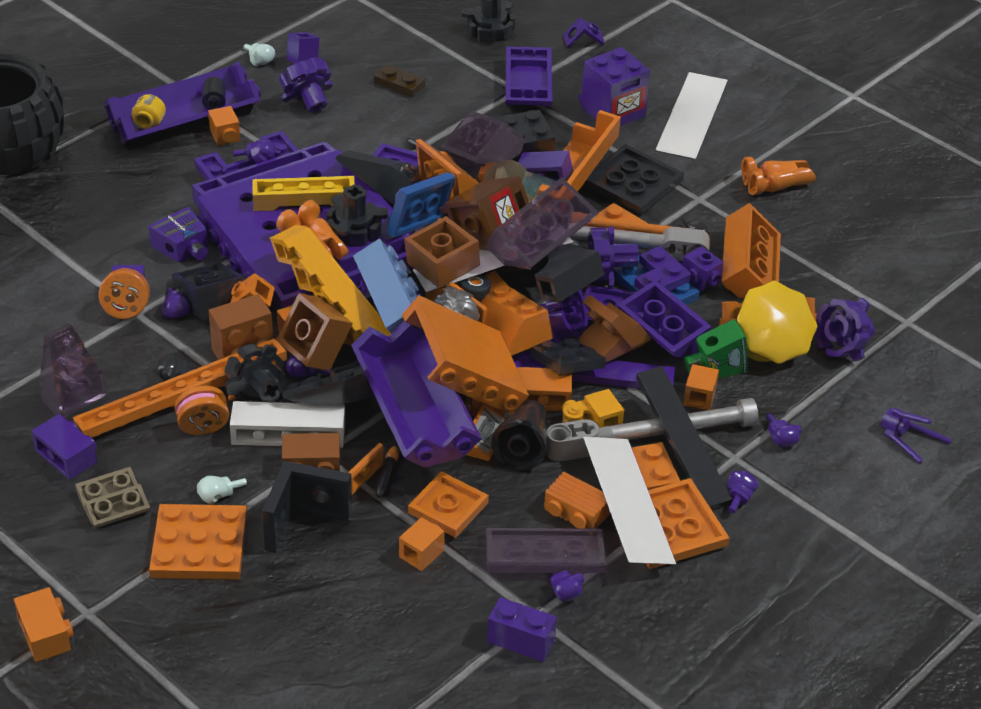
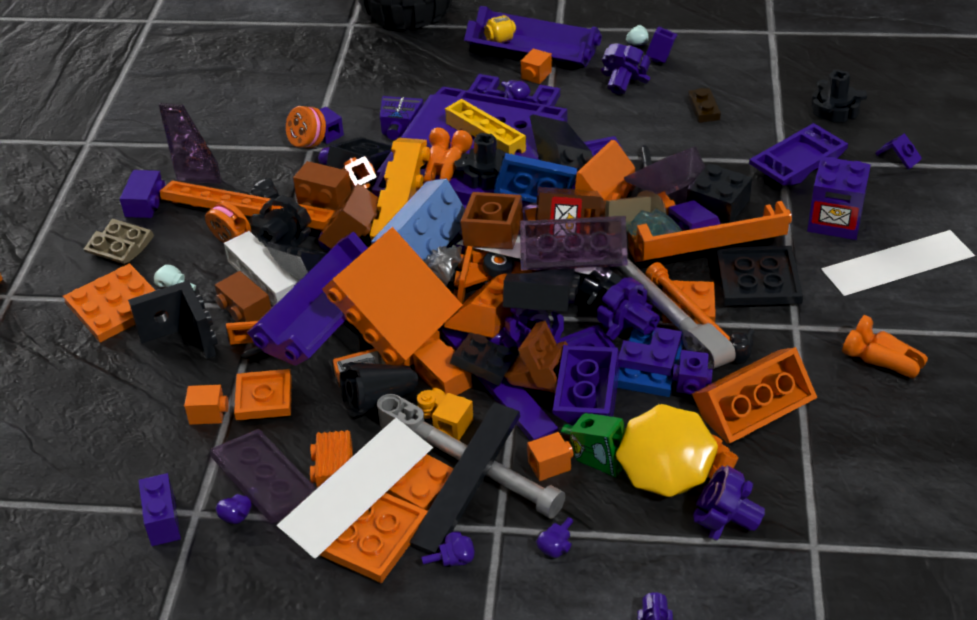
camera: 55 degrees right, 0 degrees up
black brick [202,77,226,110] -> none

